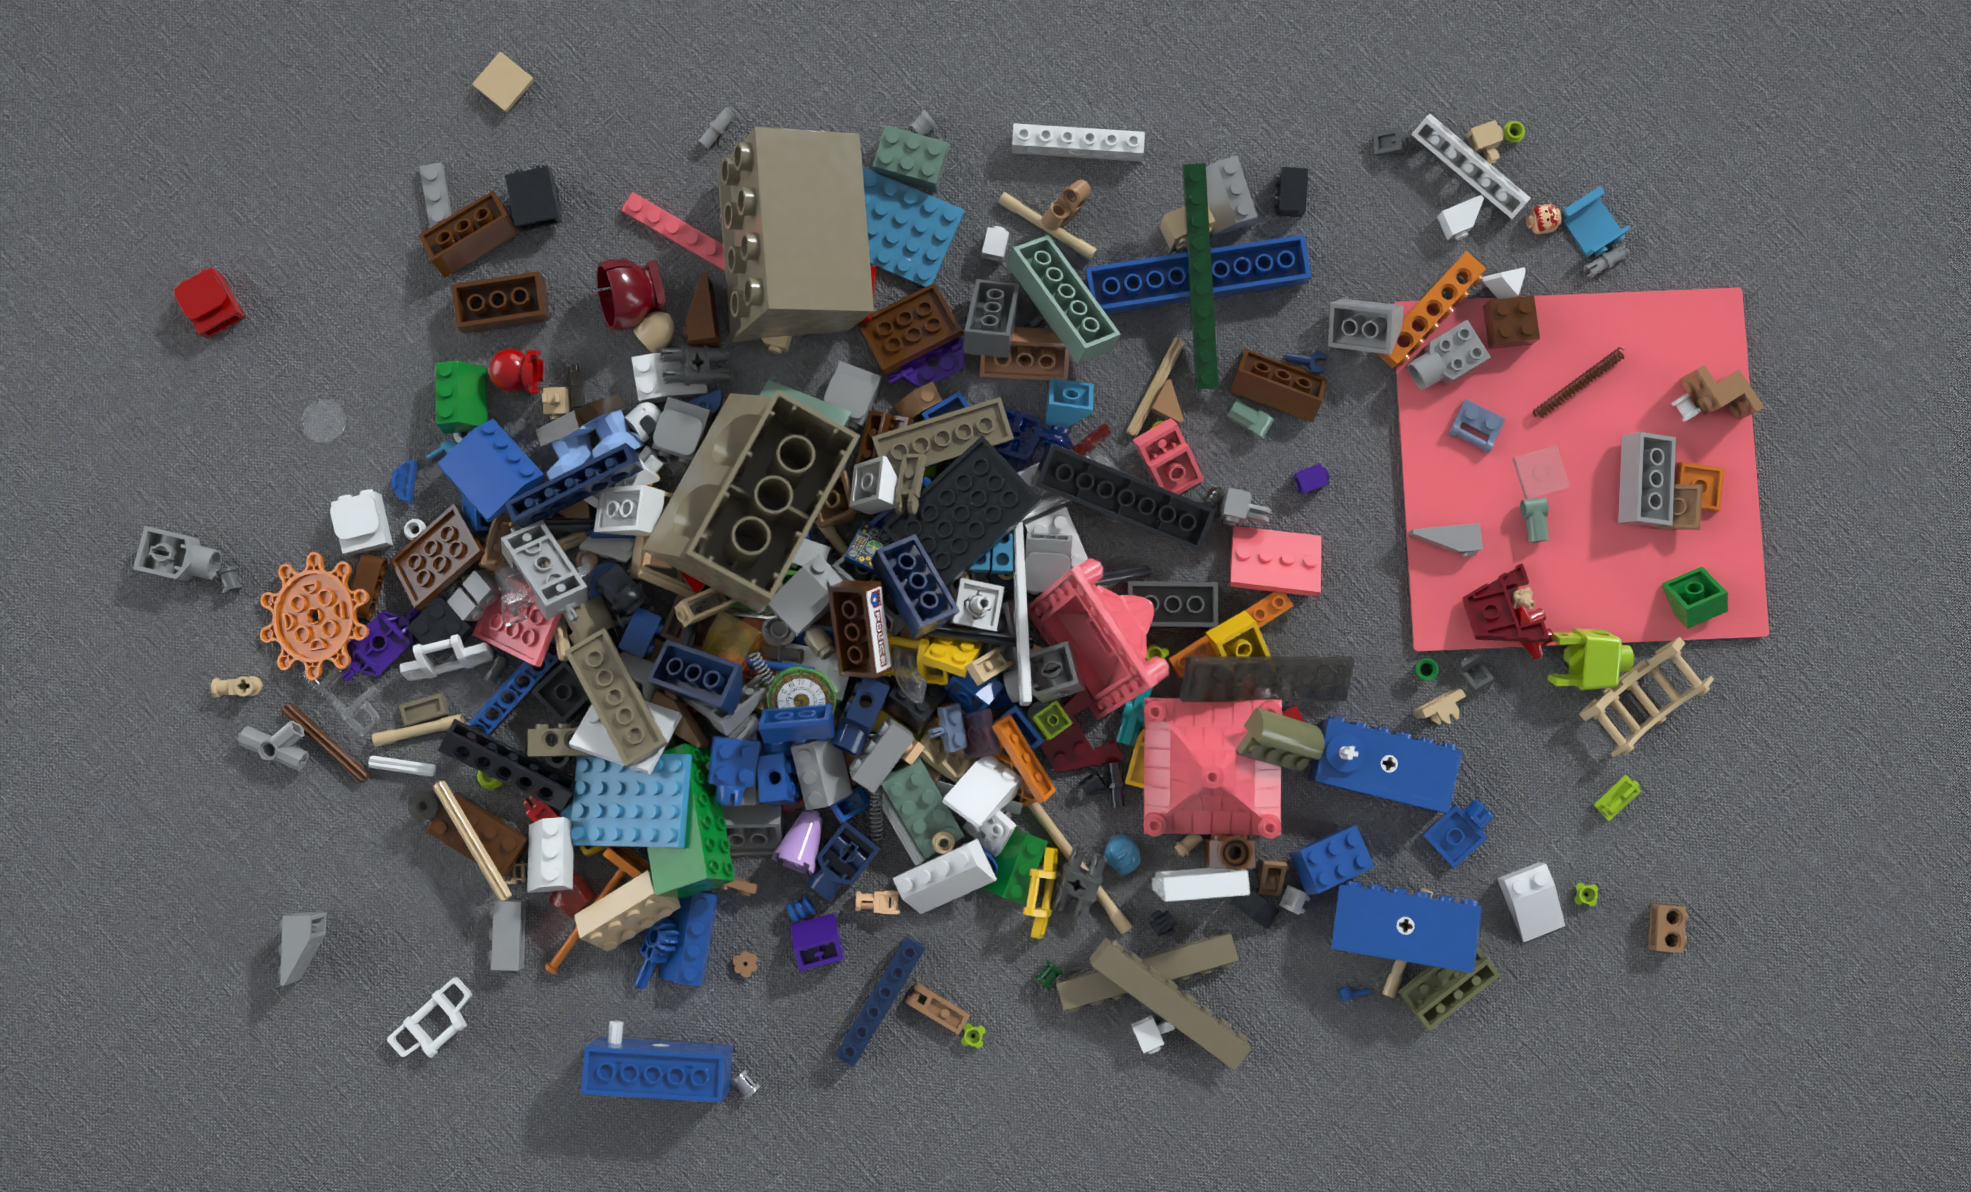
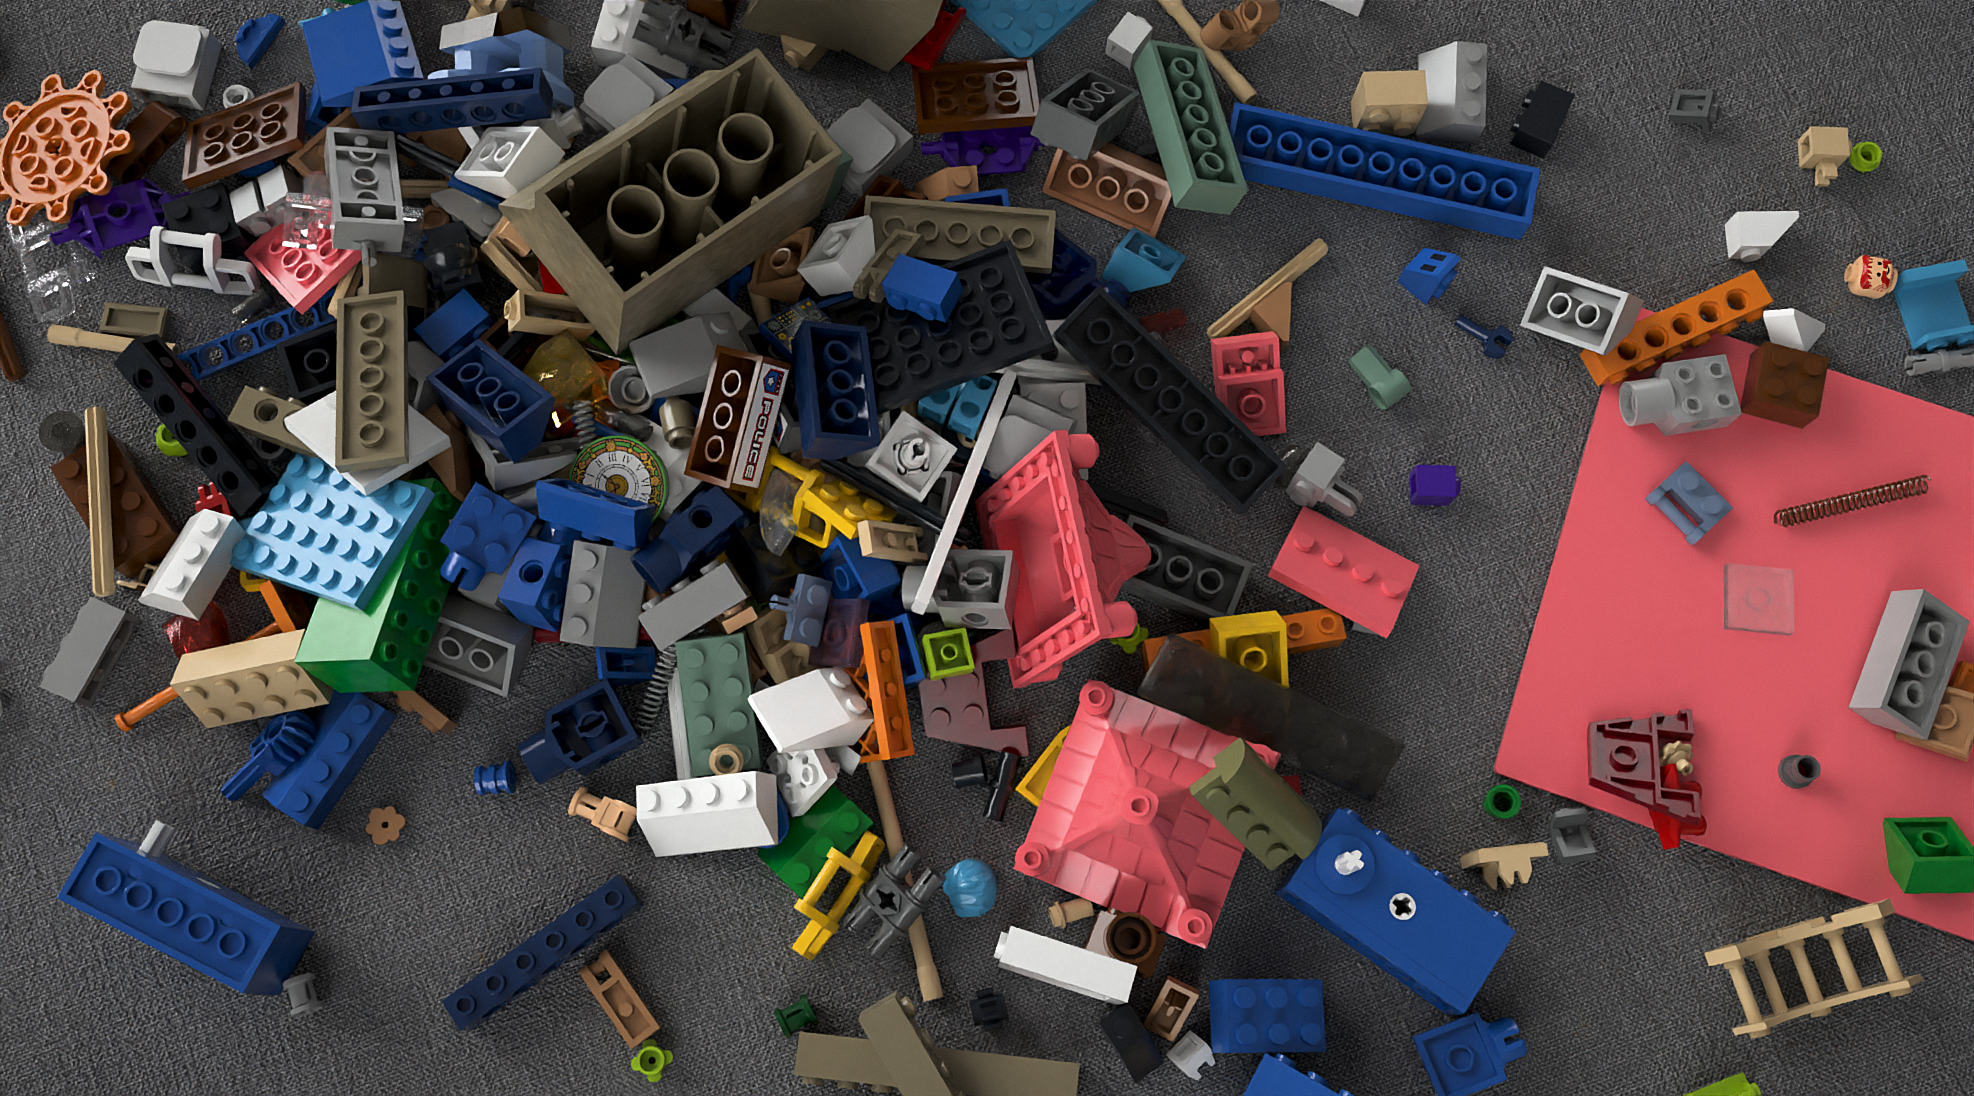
camera: 20 degrees right, 10 degrees down
white axle [368,756,436,776] -> none
white helmet [624,401,662,442] -> none
lavender cone [771,810,823,875] -> none
dark purple slope [790,913,846,971] -> none
teal piece [1116,687,1152,747] -> none
dark green plate [1182,163,1219,390] -> none
reddish brown slope [1230,348,1327,422] -> none
light grey slope [1408,523,1483,557] -> none
white brick [1411,114,1530,219] -> none
sand green piece [1520,497,1549,543] -> none
lime piece [1548,628,1634,690] -> none
none -> blue brick [882,253,963,323]
none -> blue slope [1397,248,1461,305]
none -> dark grey piece [1778,755,1821,789]

